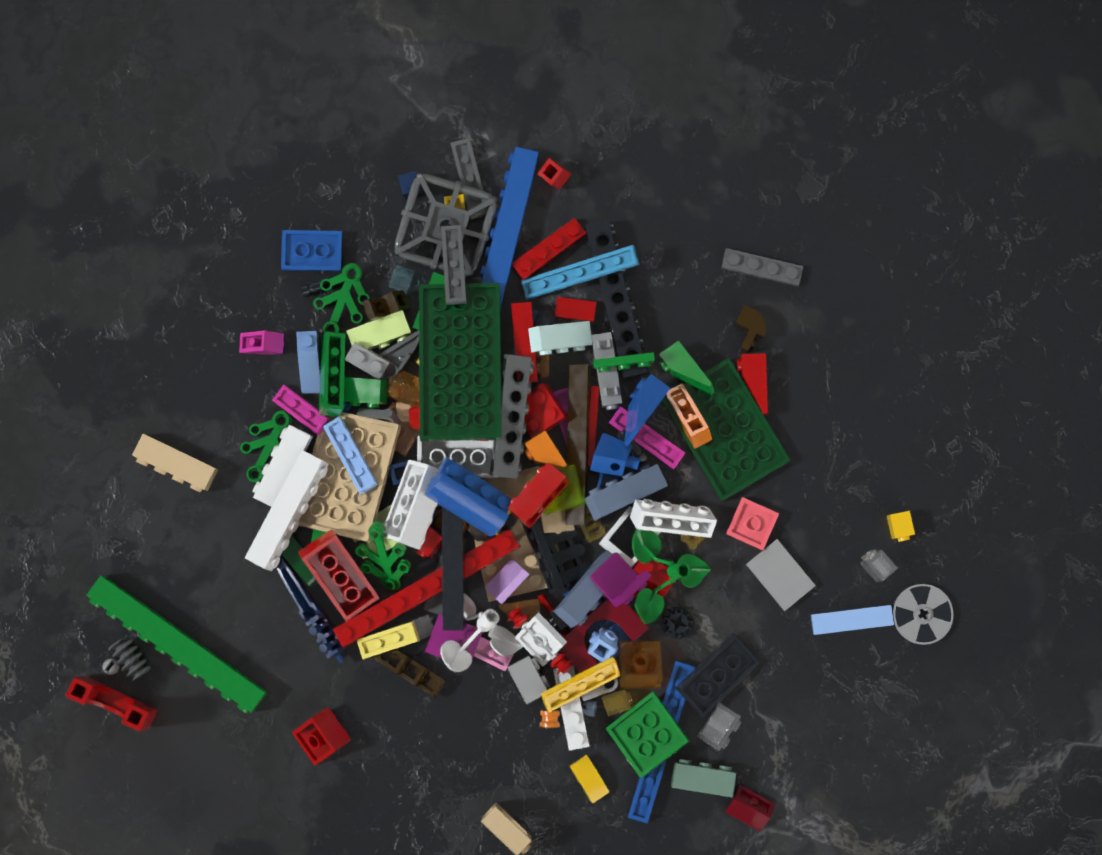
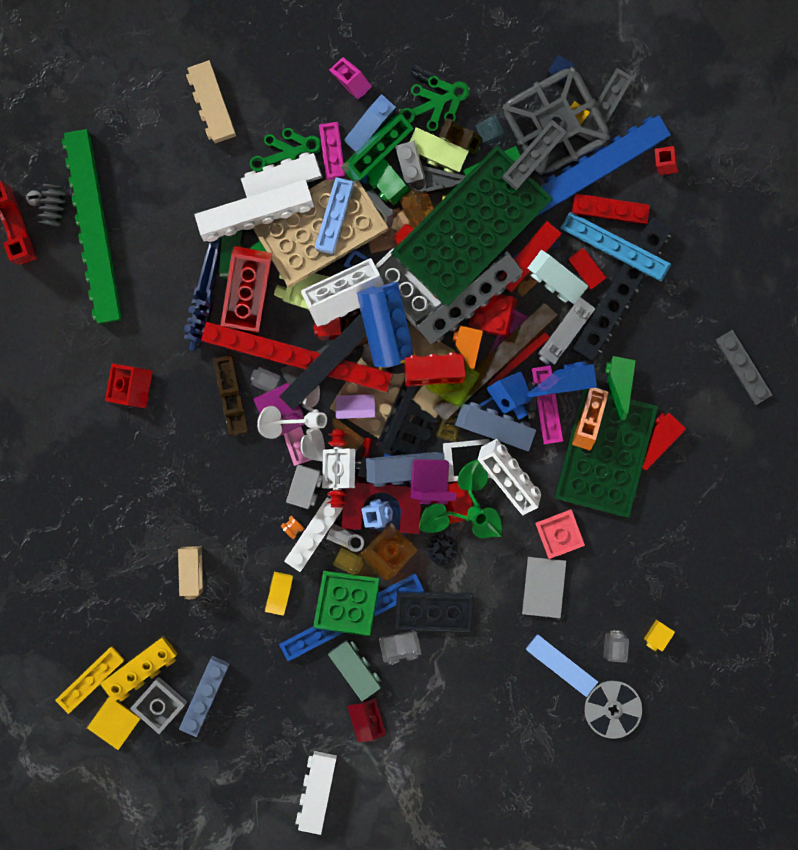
camera: 50 degrees right, 5 degrees up
blue plate [281,230,343,272] -> none
green plant [355,521,411,591] -> none
light yellow plate [357,621,420,659] -> none
yellow tile [541,657,621,712] -> none
sand blue hinge [582,700,597,717] -> none
green plate [593,352,655,373] -> none
clear yellow plate [680,534,705,550] -> none
dark brown brick [734,305,766,353] -> none

